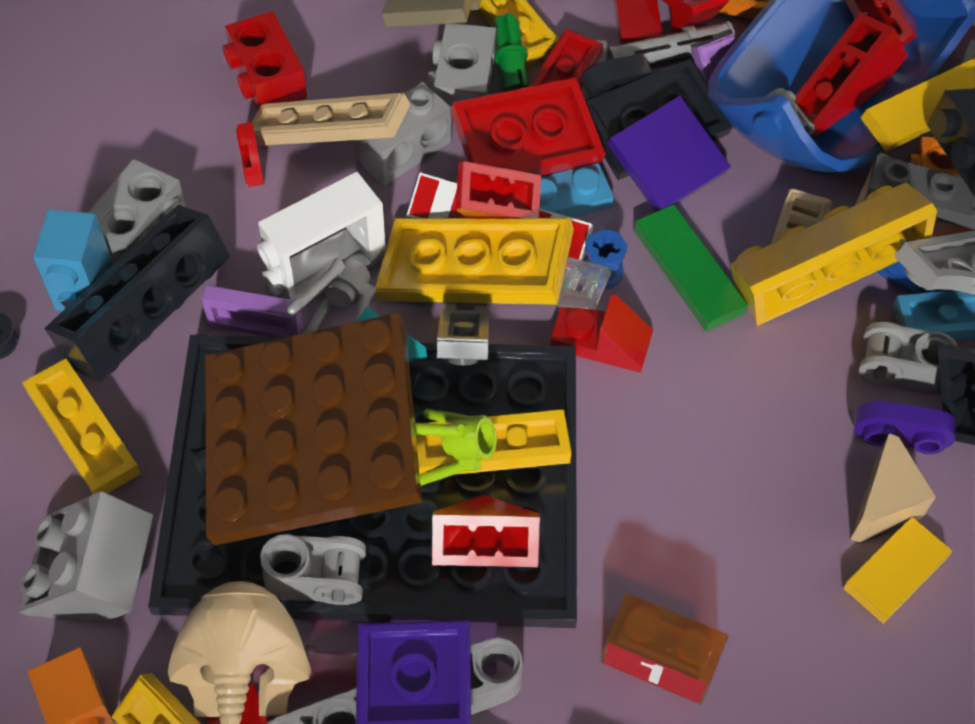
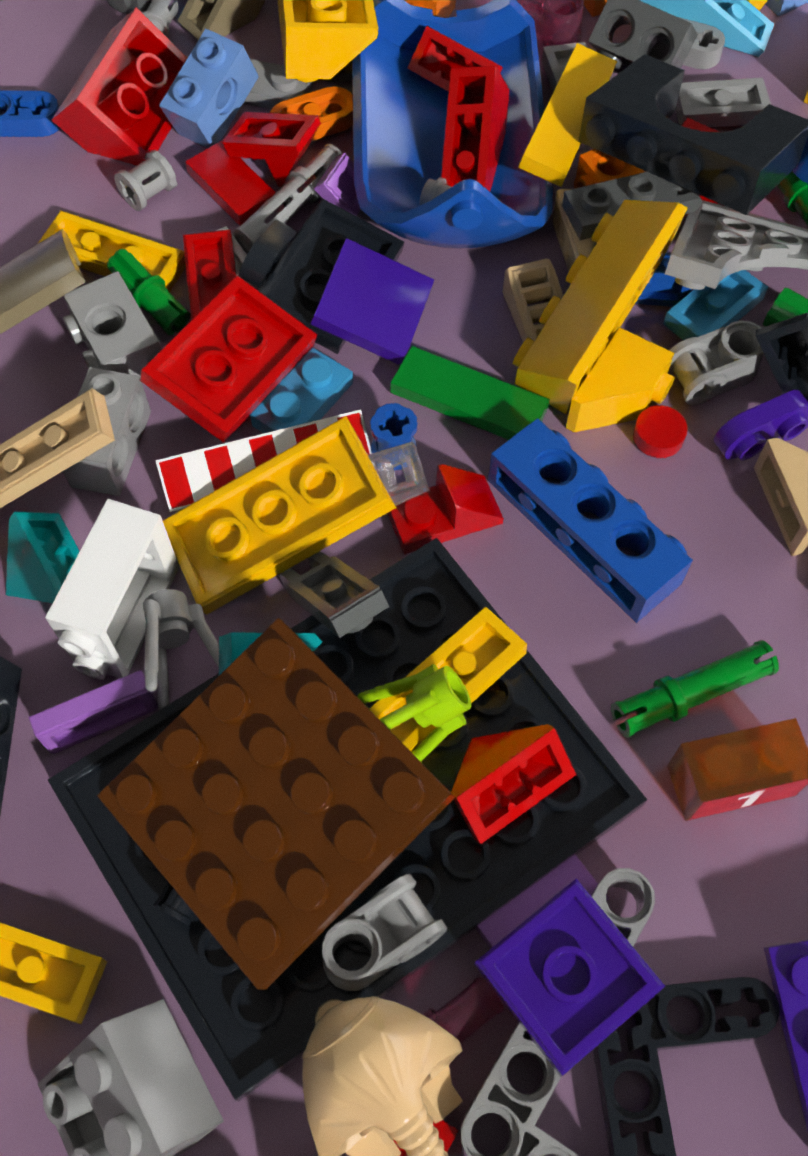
camera: 35 degrees left, 5 degrees up
red slope [456,161,541,218] -> none
none -> teal slope [6,512,80,603]
none -> blue brick [488,418,693,623]
none -> yellow slope [566,327,675,433]
none -> green pin [611,640,779,737]
none -> red tile [633,405,688,458]

